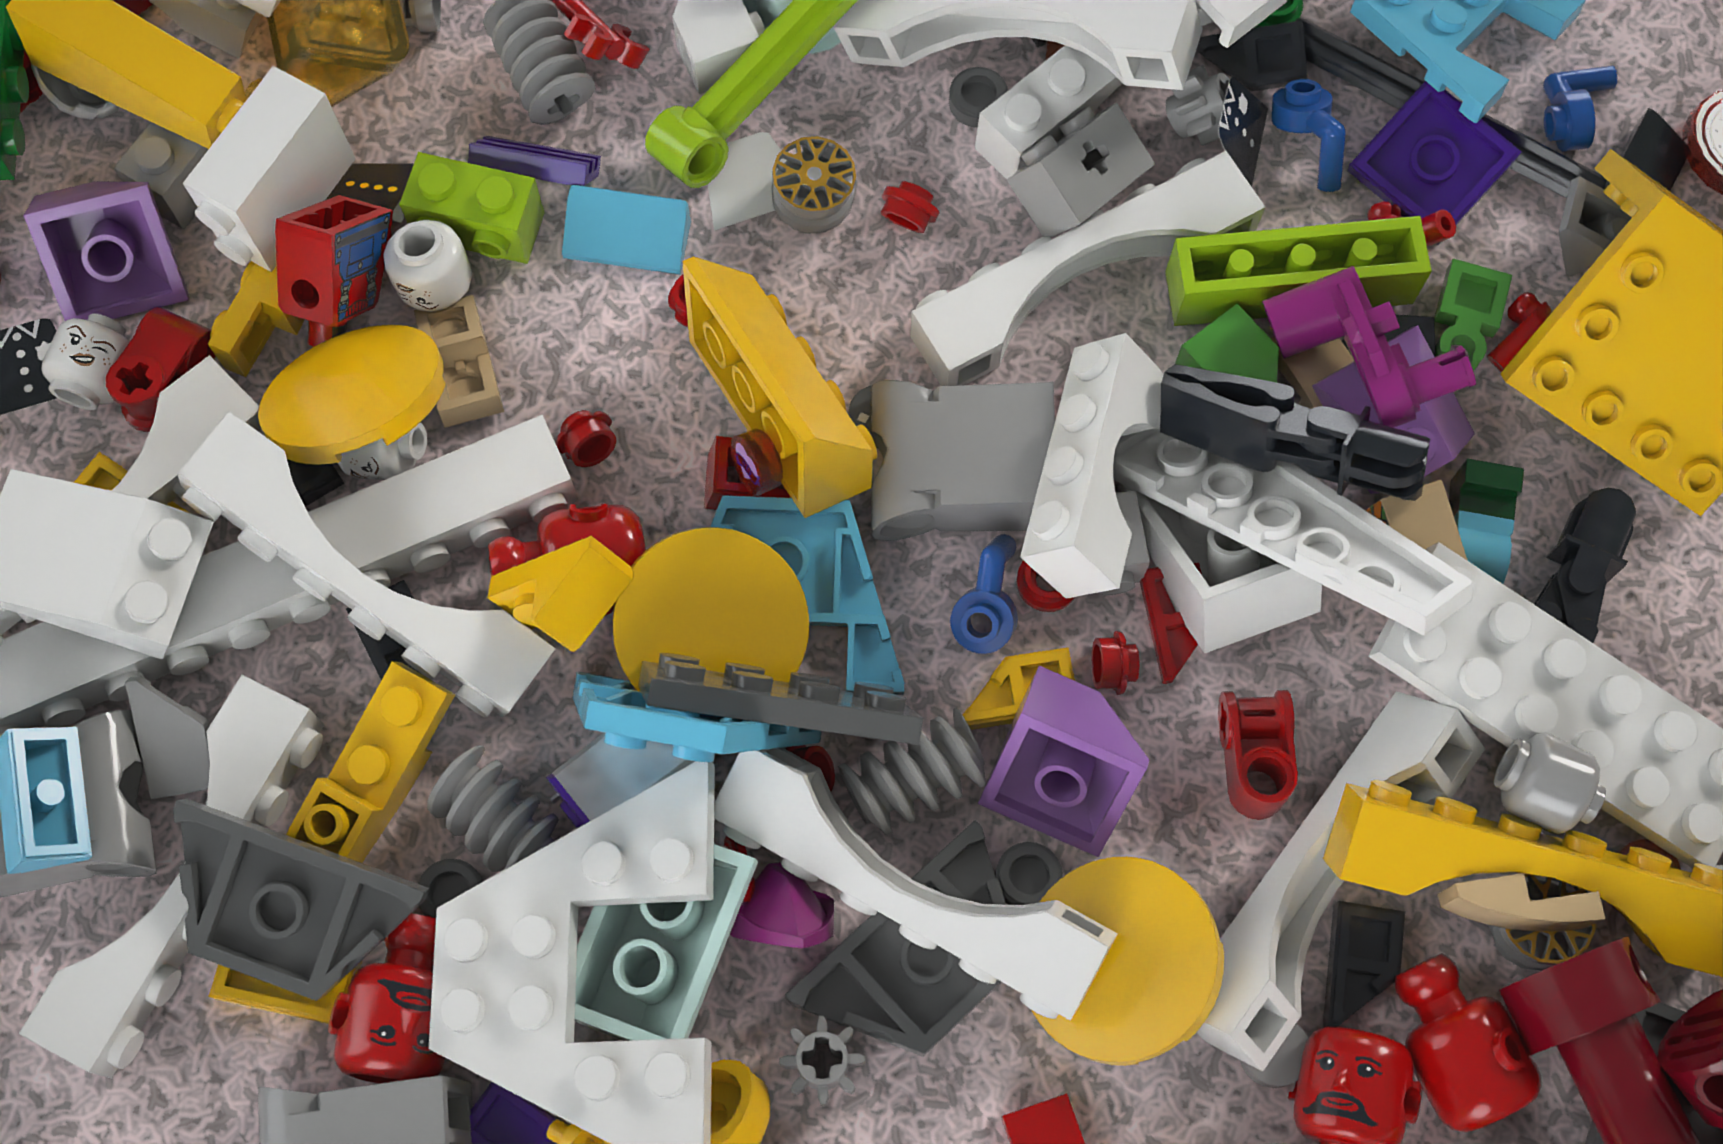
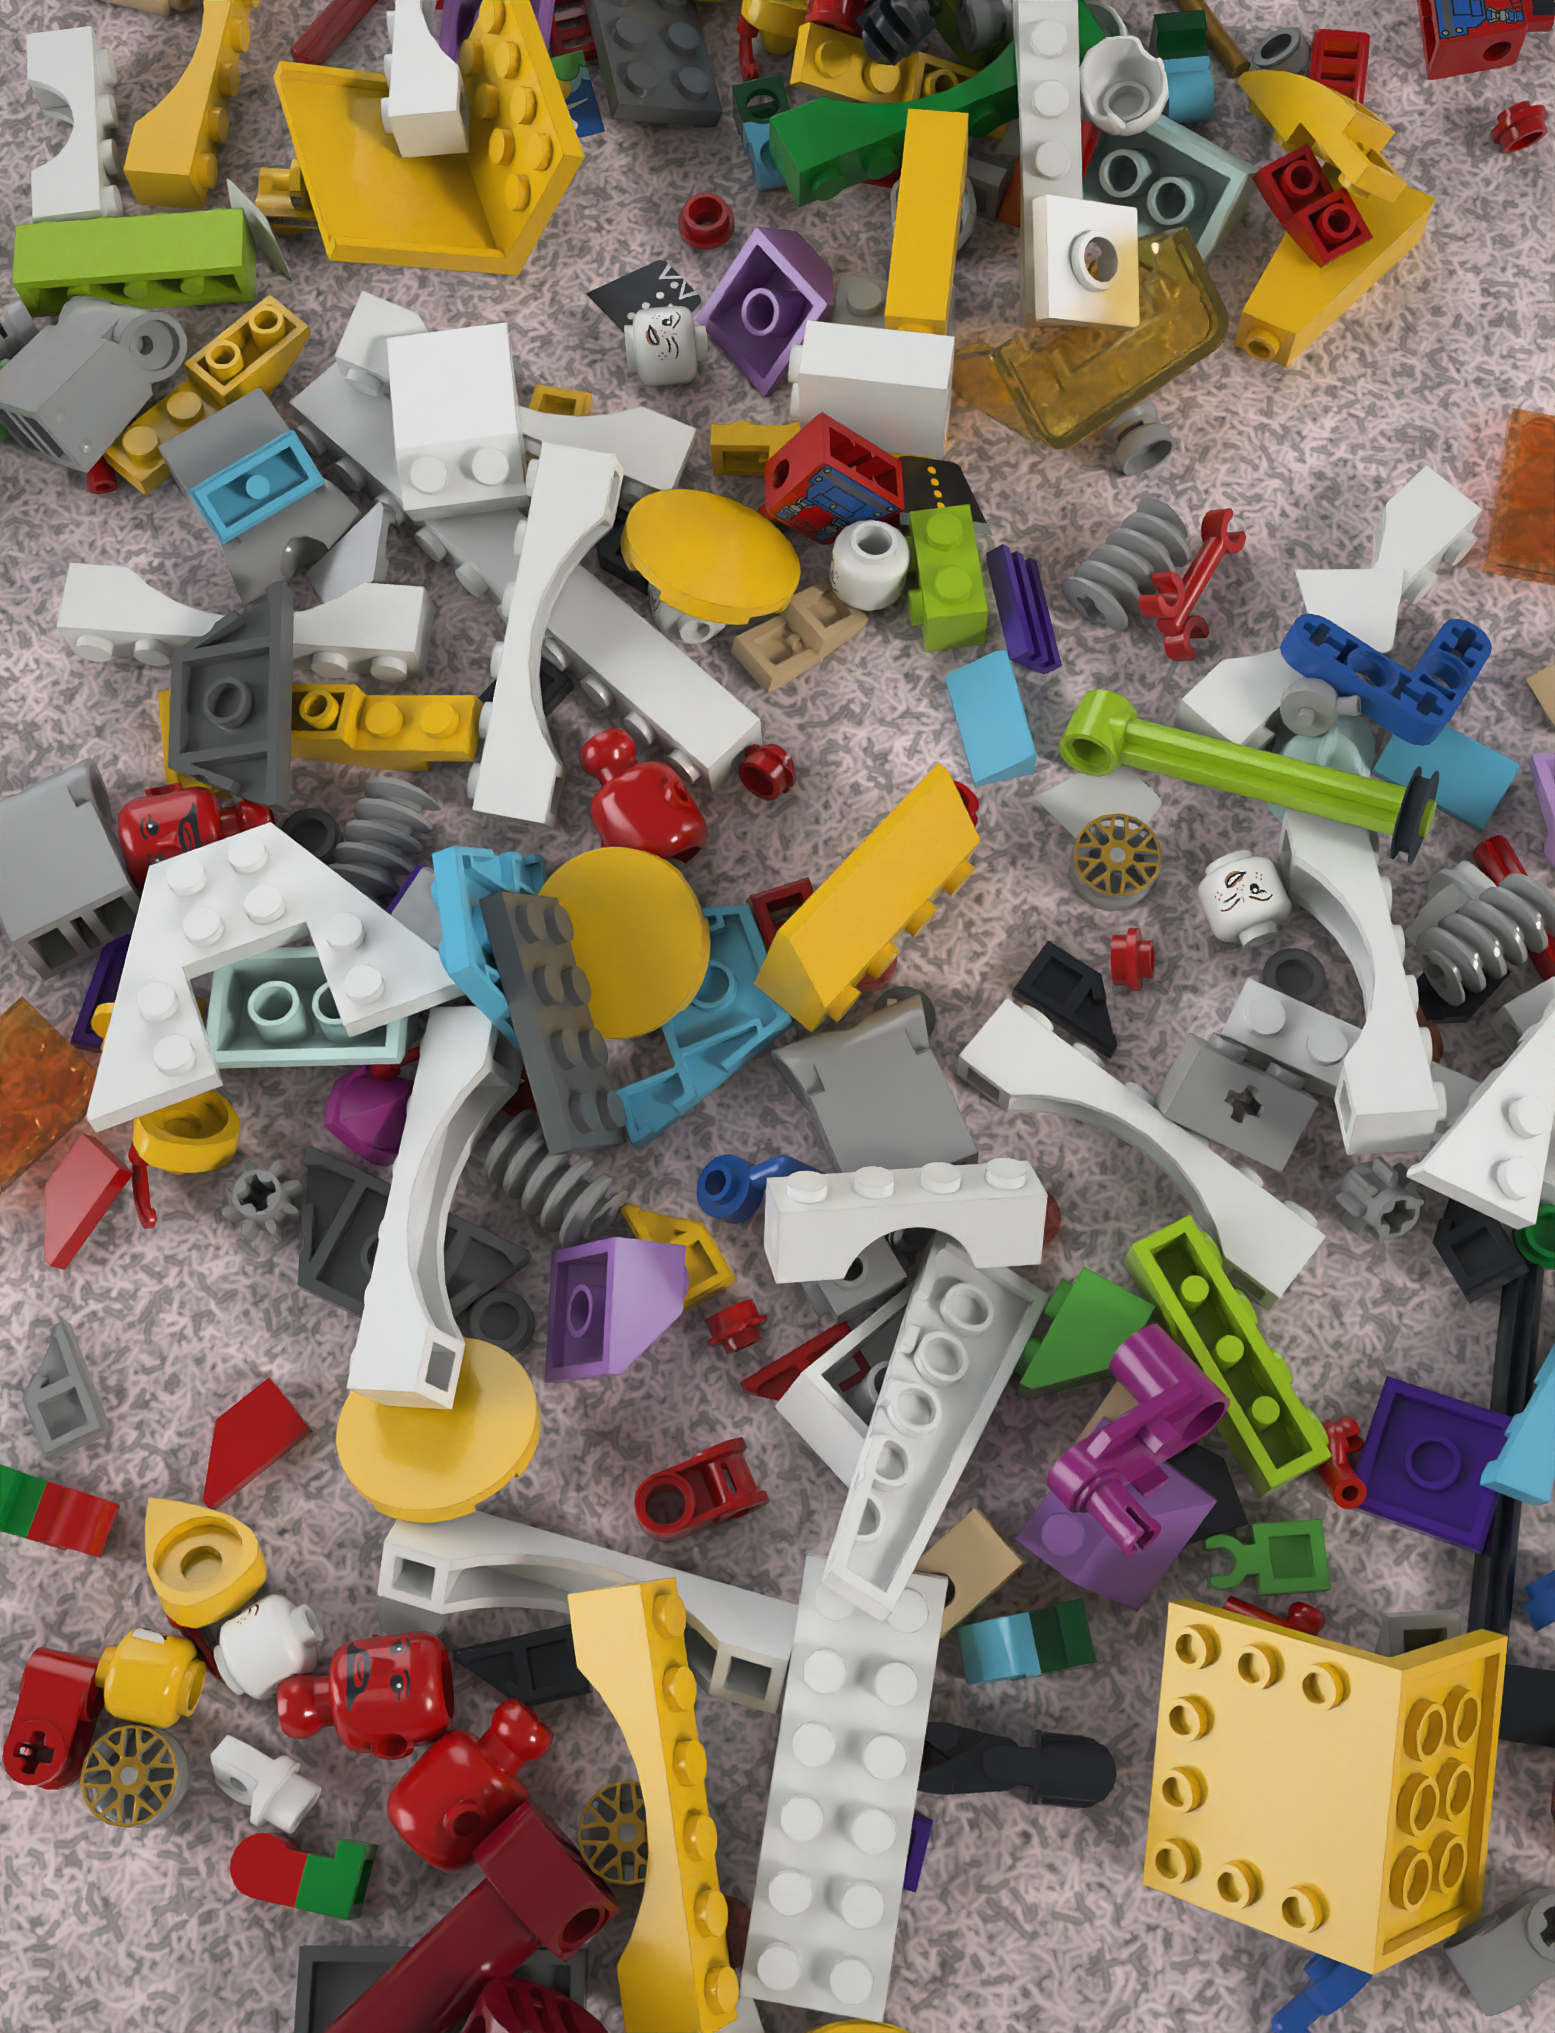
camera: 75 degrees right, 0 degrees up
red piece [106,307,216,432] -> none
yellow slope [487,536,633,652] -> none
clear red tile [731,428,783,496] -> none
black arm [1160,364,1430,501] -> none
black sticker [1218,77,1268,187] -> none
blue plate [1271,79,1346,192] -> none
tan slope [1437,873,1605,931] -> none
light grey head [1494,733,1606,834] -> none
none -> black tile [1012,941,1118,1059]
none -> white head [1197,850,1292,949]

